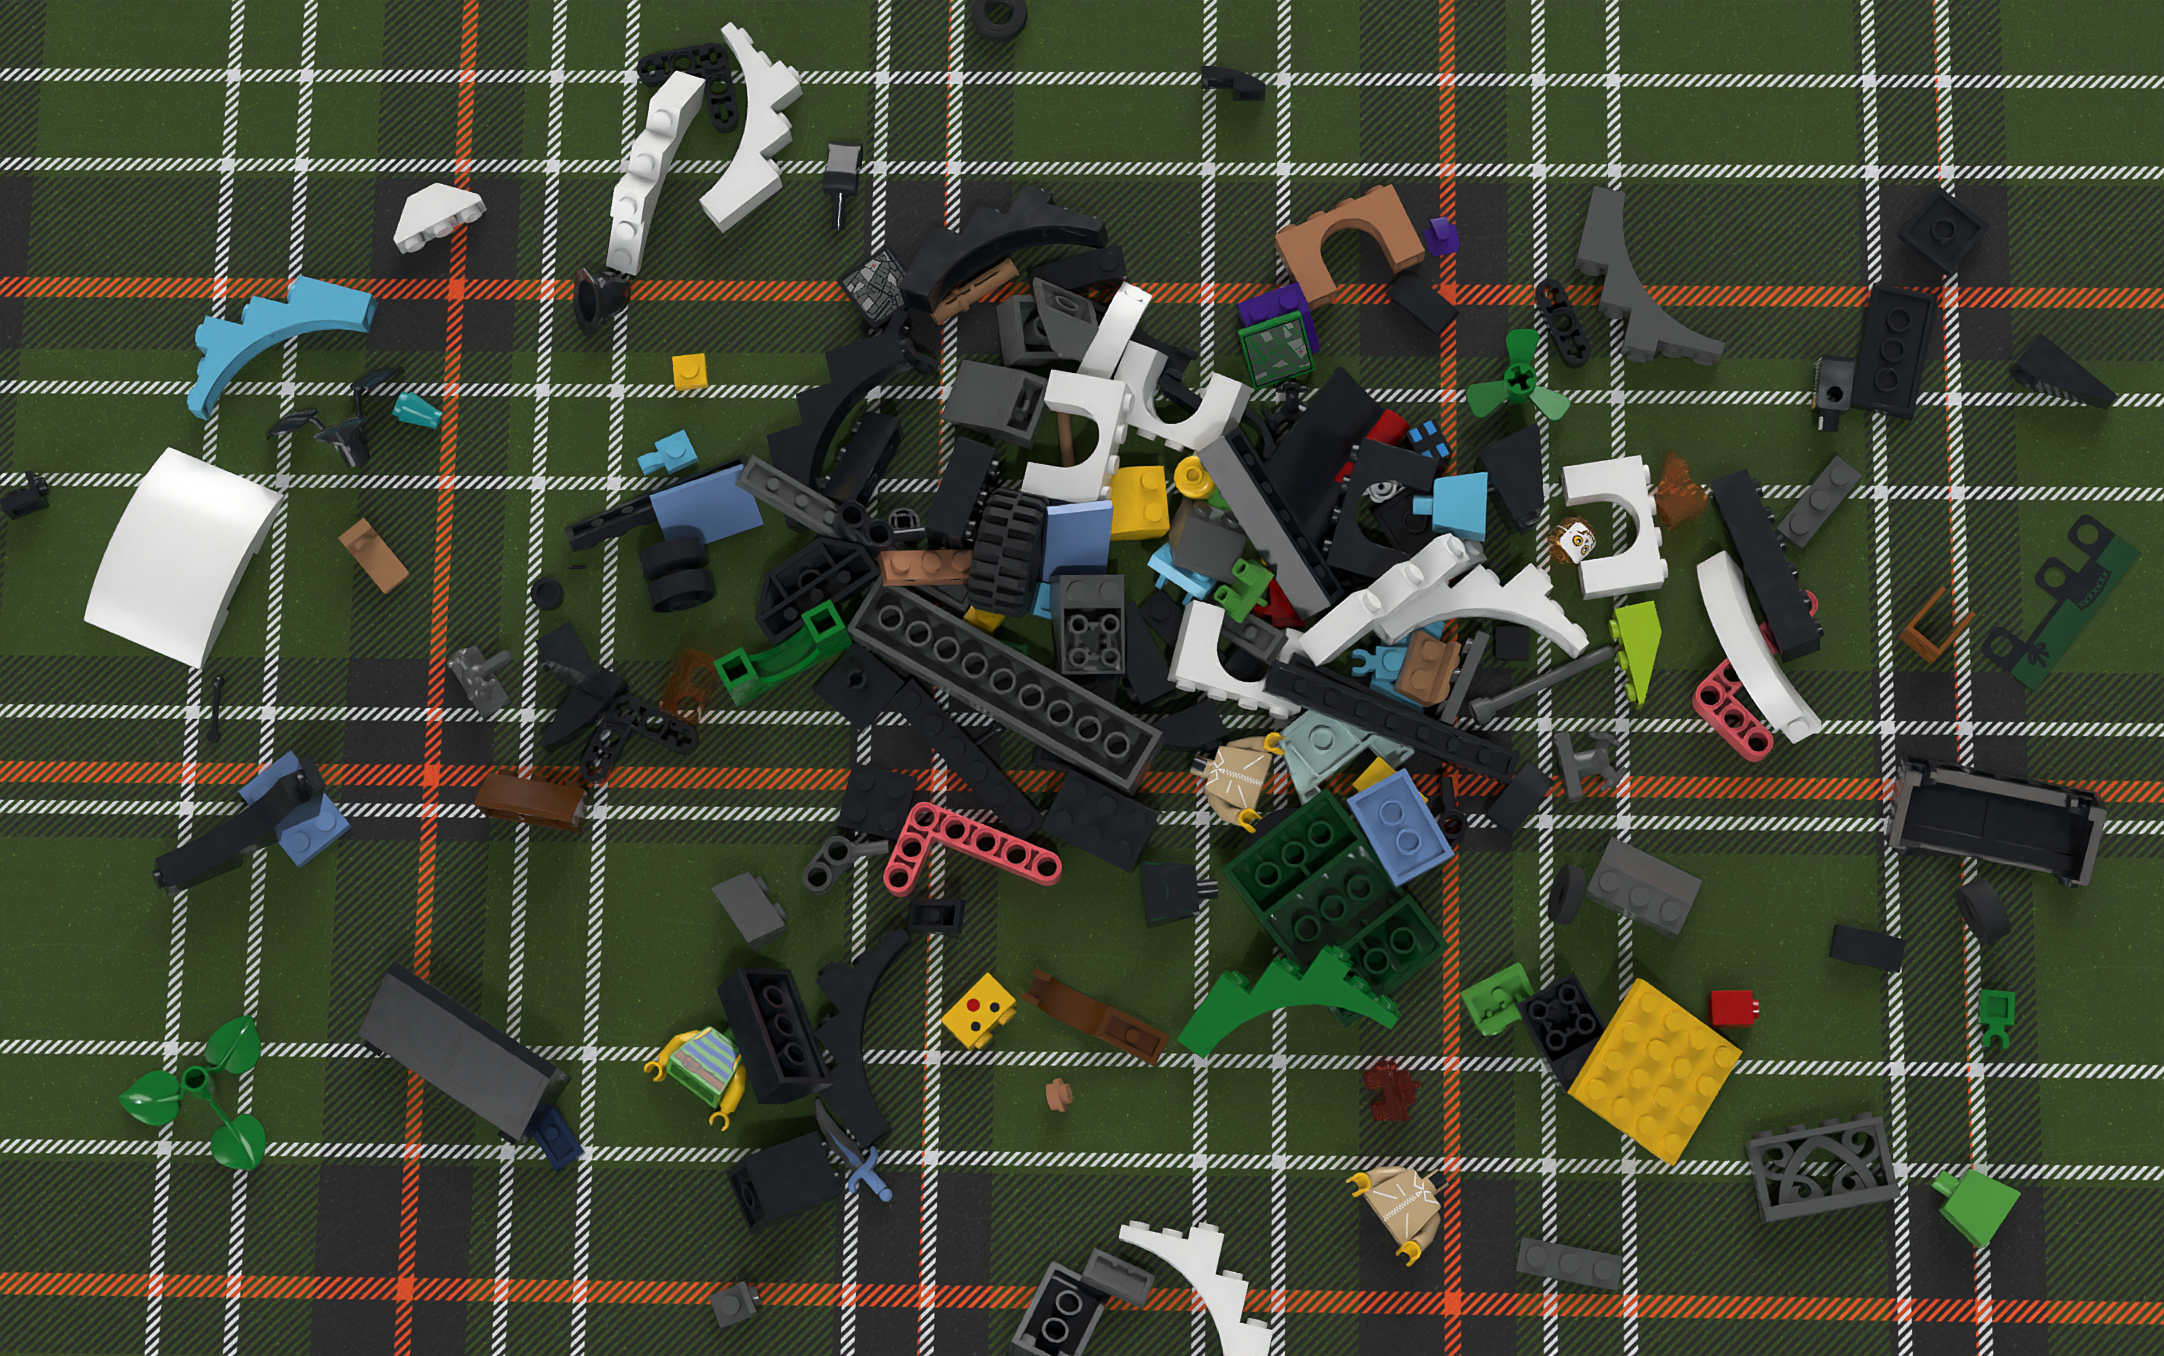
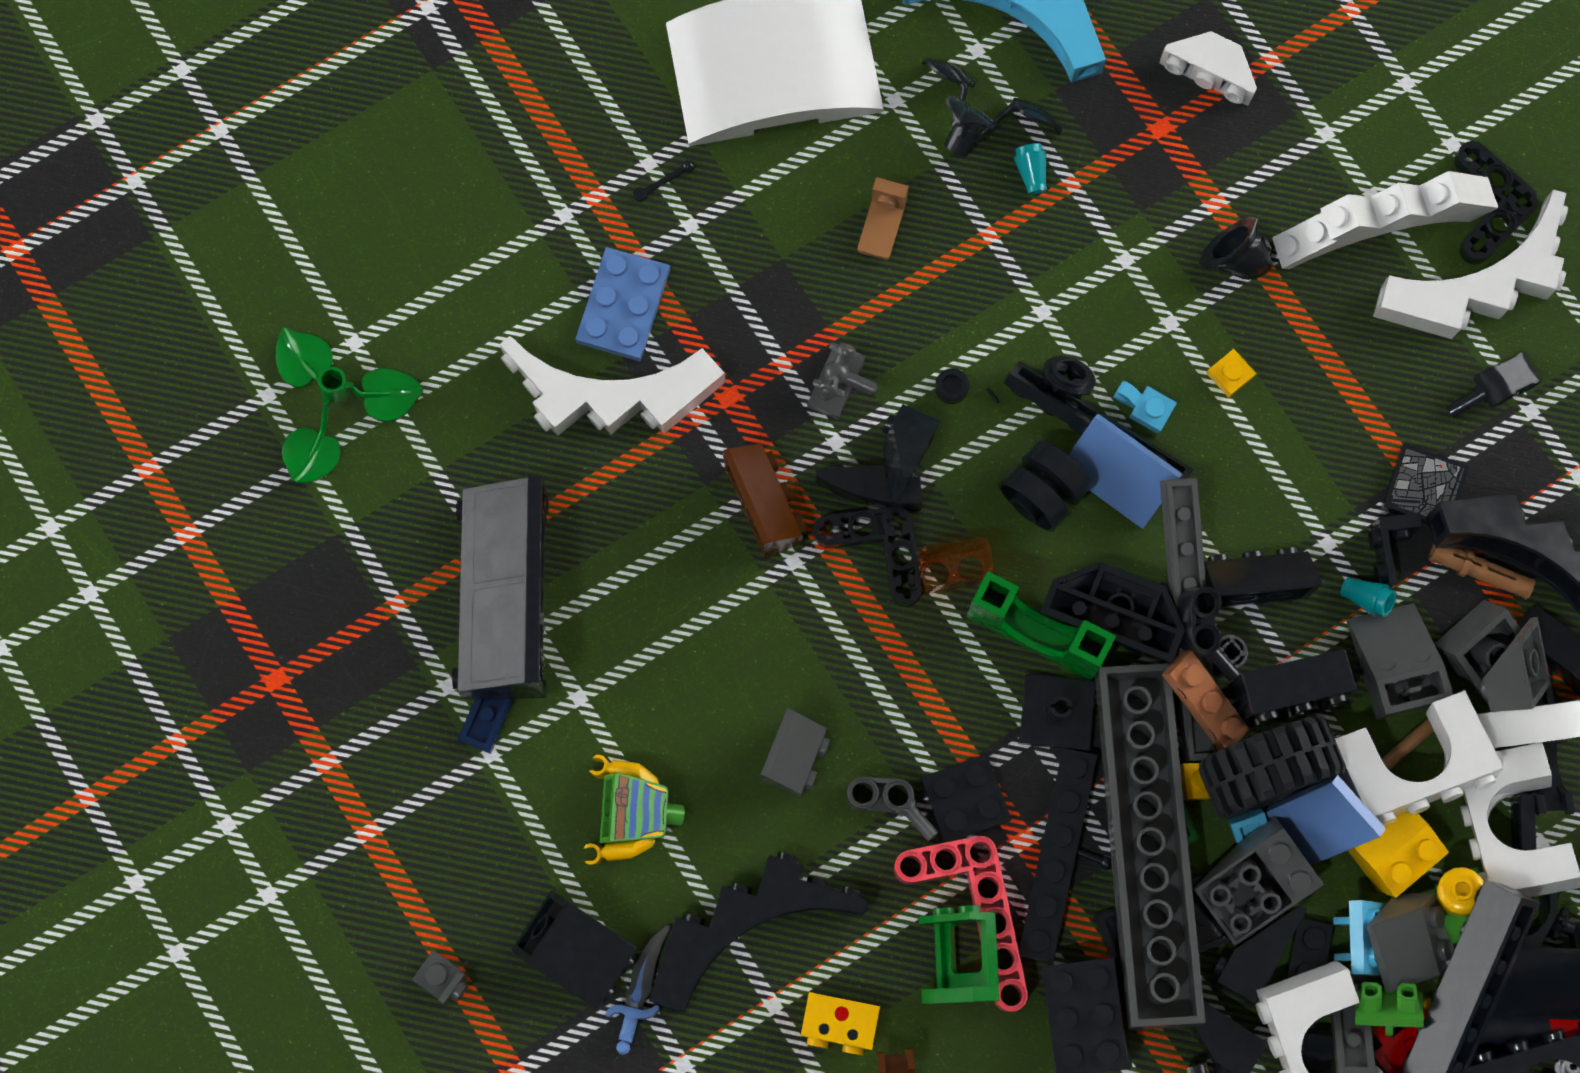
camera: 50 degrees right, 0 degrees up
black arch [151,755,326,897] -> none
black slope [717,967,833,1104] -> none
black arch [767,330,915,533] -> none
black slope [907,899,966,939] -> none
none -> white arch [500,336,726,436]
none -> green window [919,905,999,1004]
none -> black gear [1041,356,1096,399]
none -> teal cone [1340,577,1396,617]

